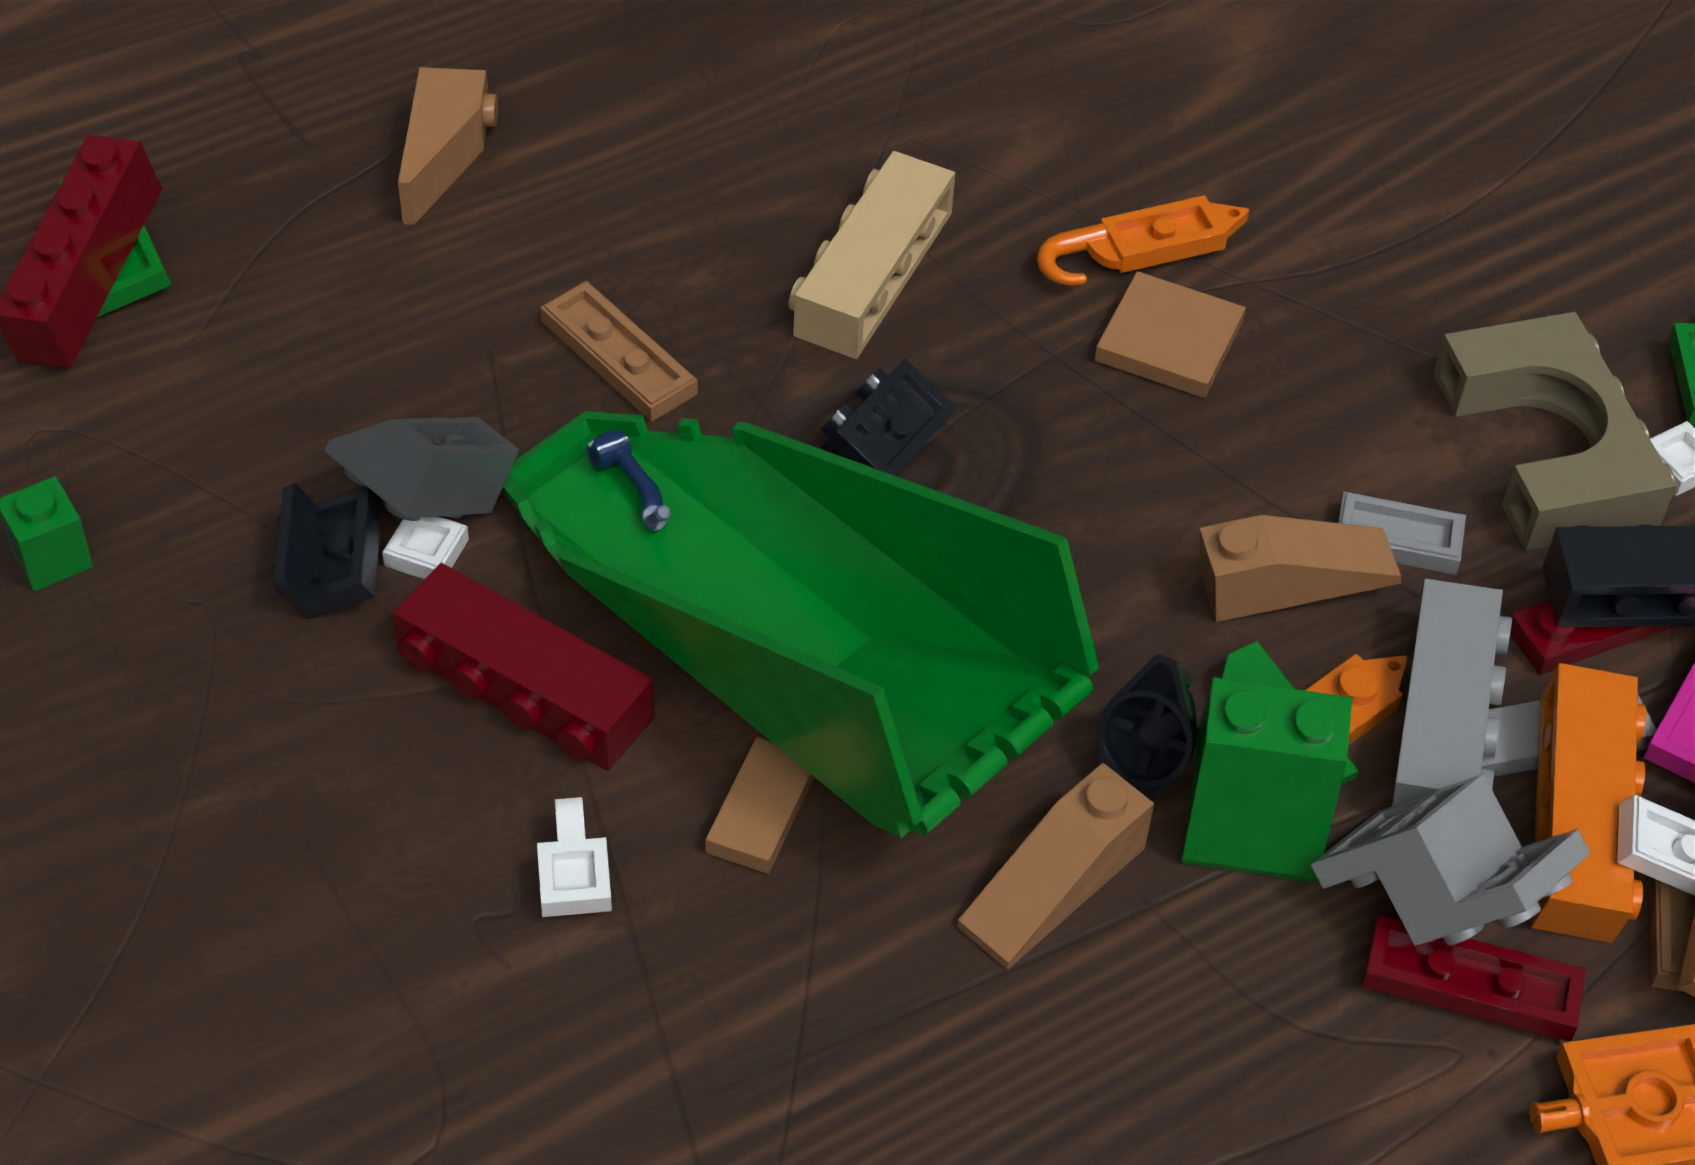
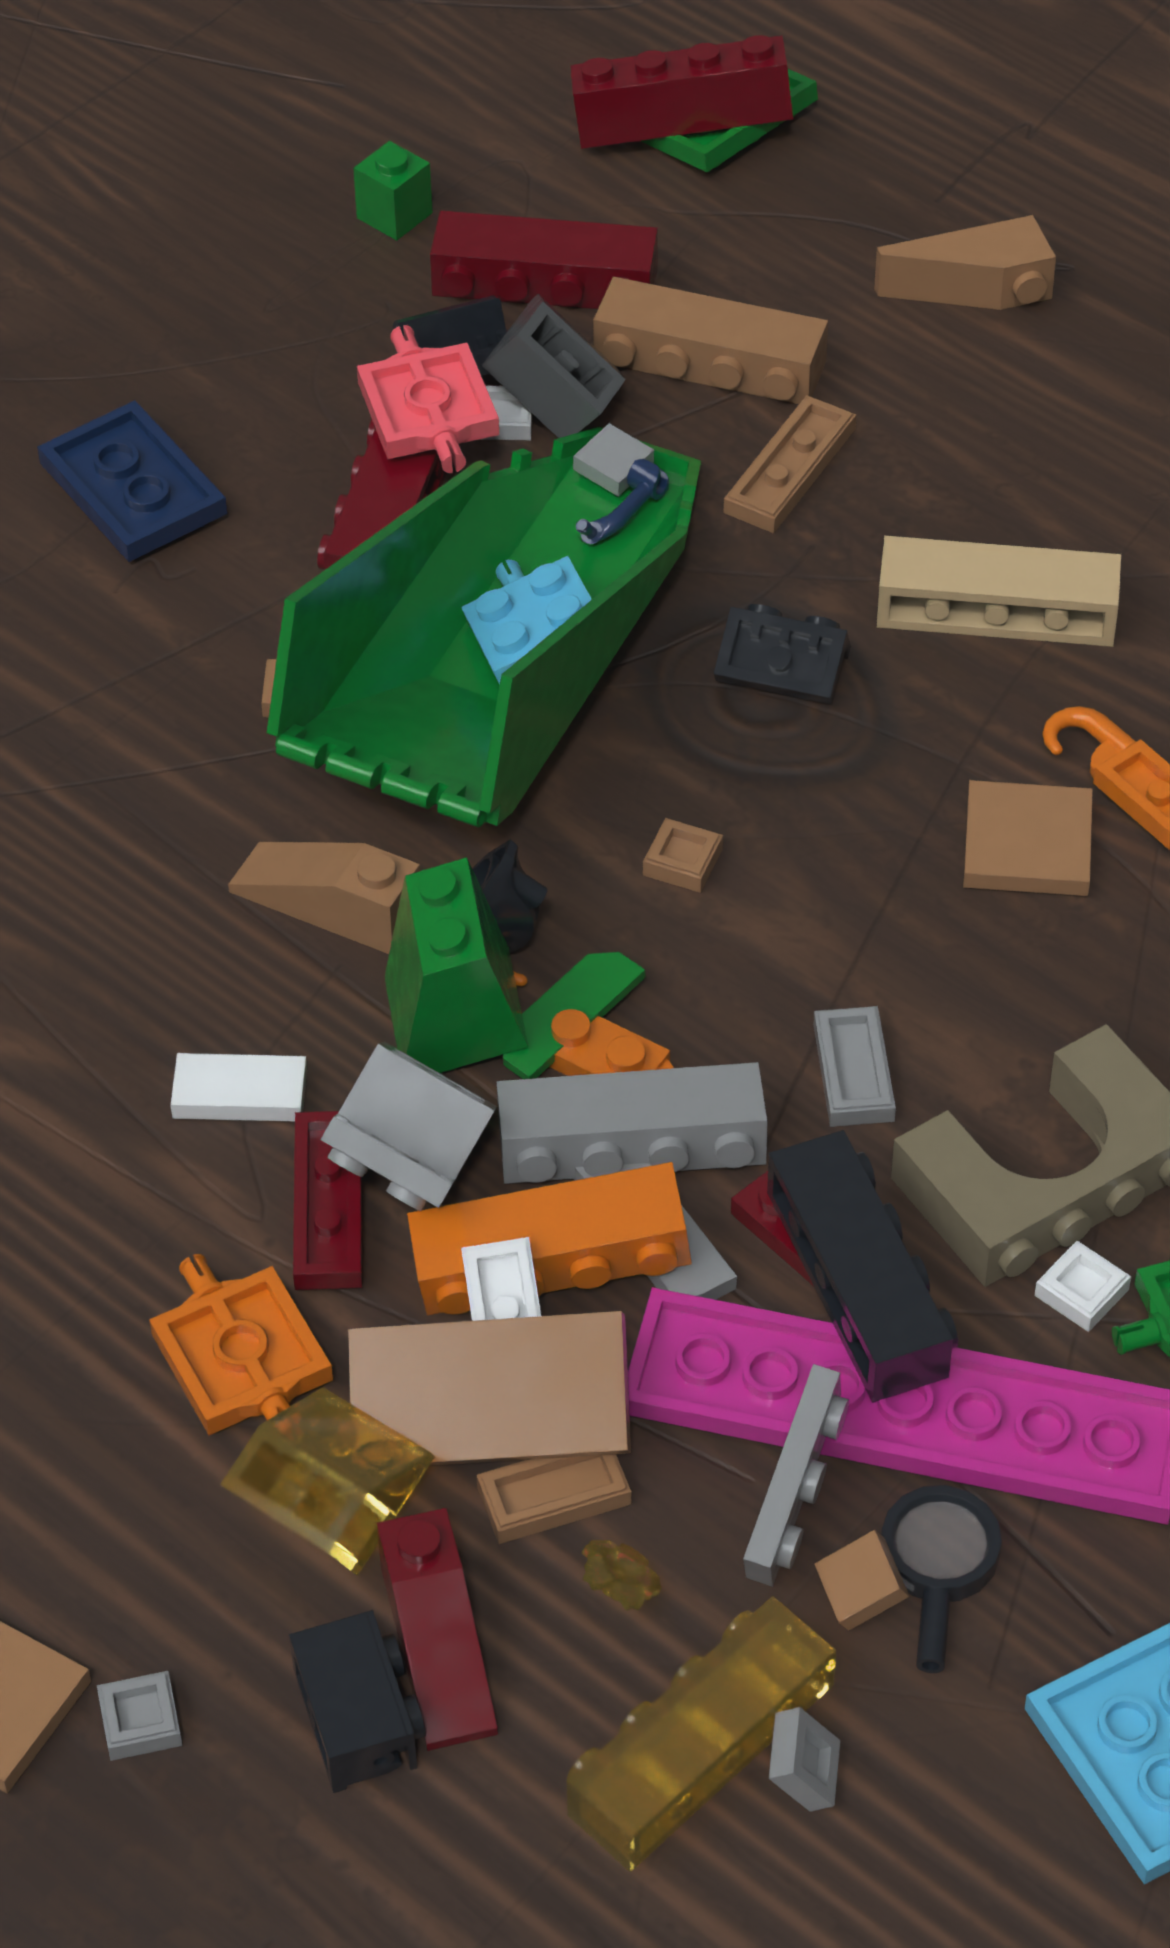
camera: 75 degrees right, 0 degrees up
white plate [537,797,612,917] -> none
medium nougat slope [1199,515,1401,622] -> none
none -> dark blue plate [37,400,227,562]
none -> white tile [171,1053,307,1121]
none -> coral plate [357,325,499,473]
none -> dark red brick [430,210,658,309]
none -> medium azure plate [461,556,592,685]
none -> light grey tile [573,423,654,497]
none -> medium nougat brick [593,277,828,404]
none -> medium nougat tile [643,818,723,893]

